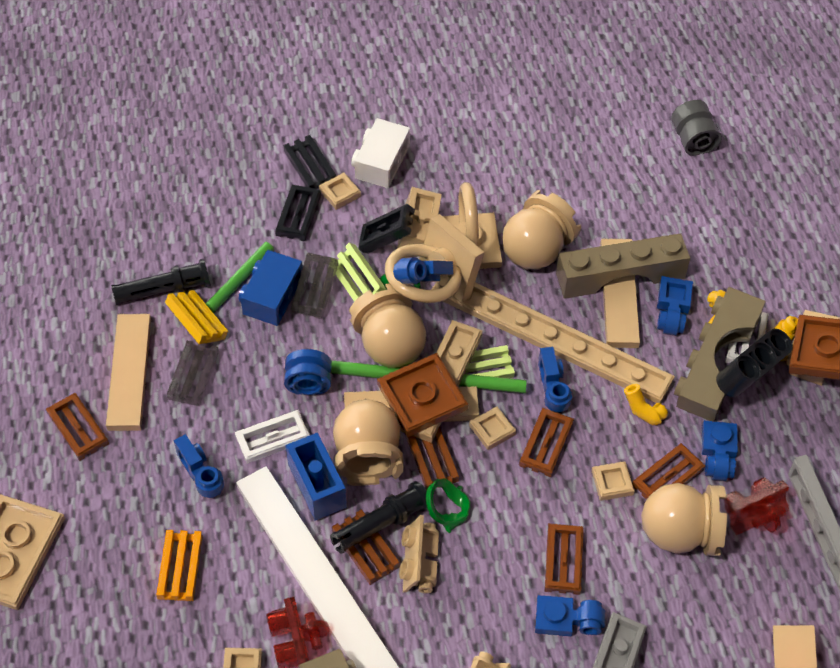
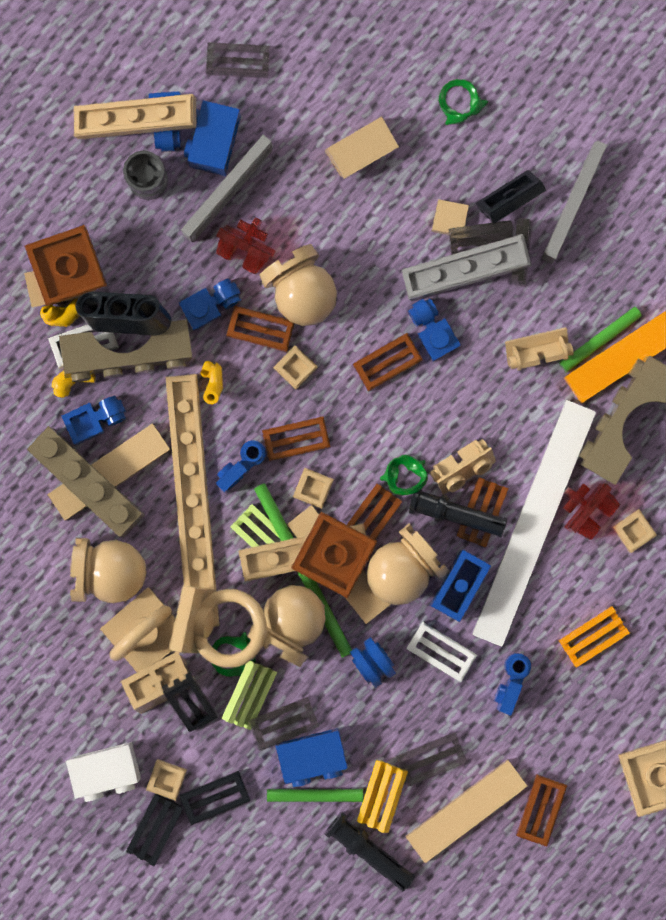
camera: 125 degrees left, 30 degrees up
blue plate [393,257,453,285] -> none

